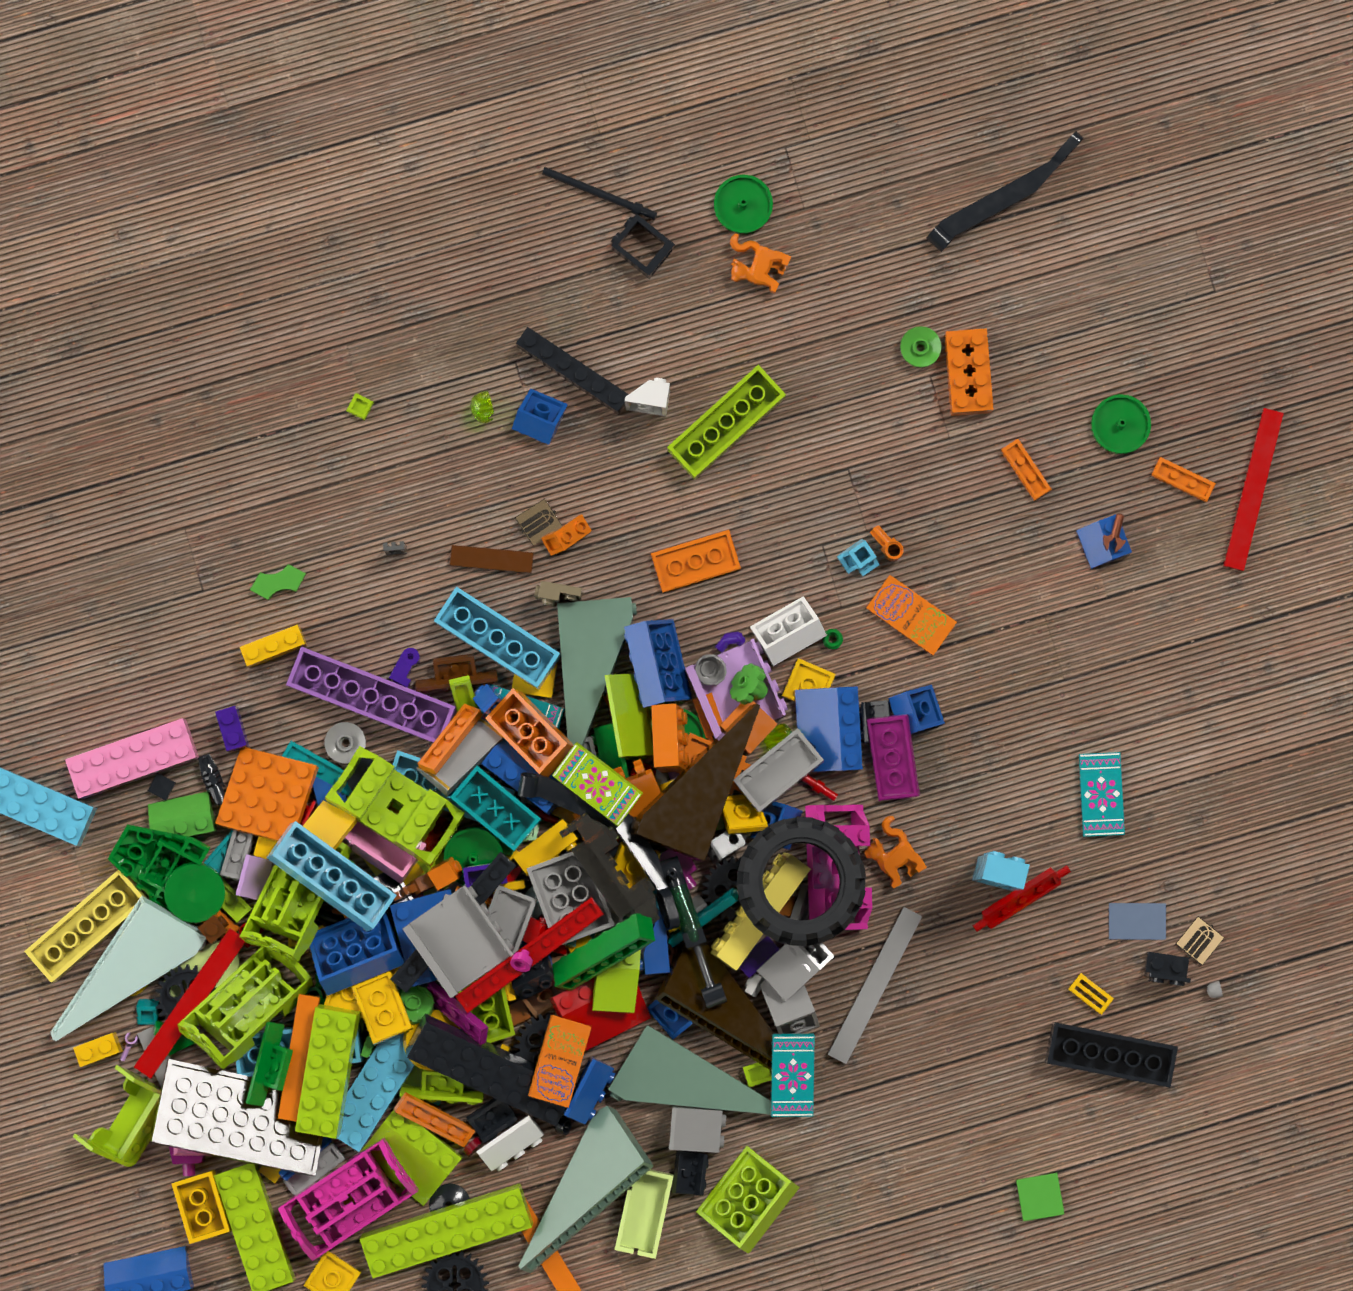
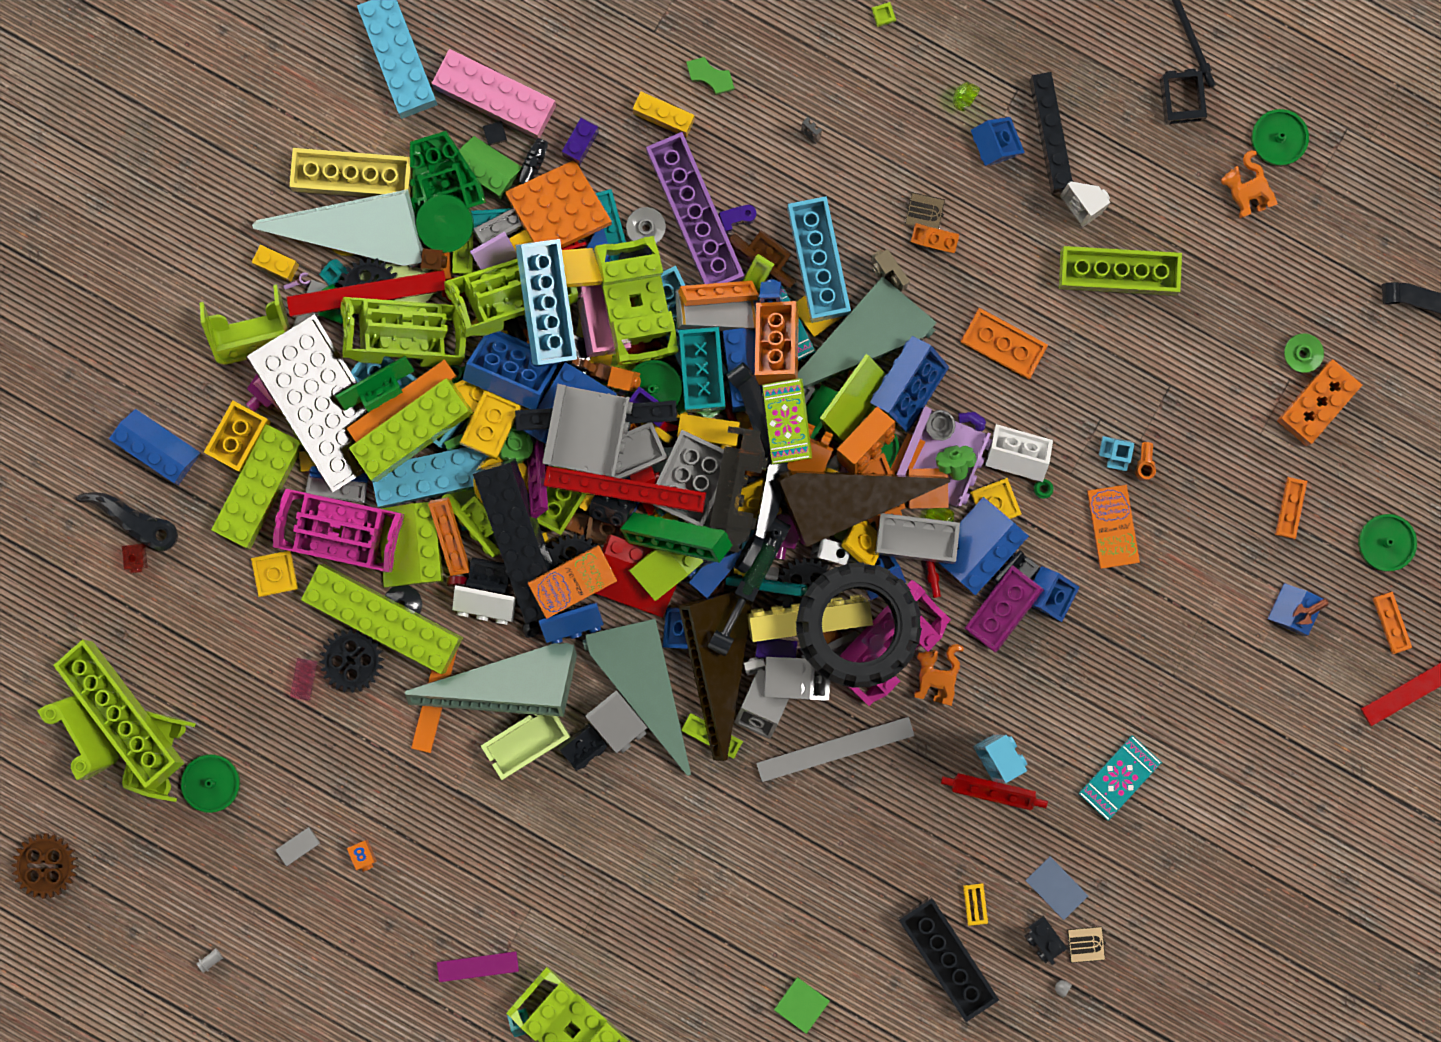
camera: 40 degrees right, 0 degrees up
reddish brown tile [450,545,534,574] -> none
dark pink tile [510,950,533,972] -> none
lime slope [696,1146,800,1254] -> none
teal tile [771,1034,815,1117] -> none

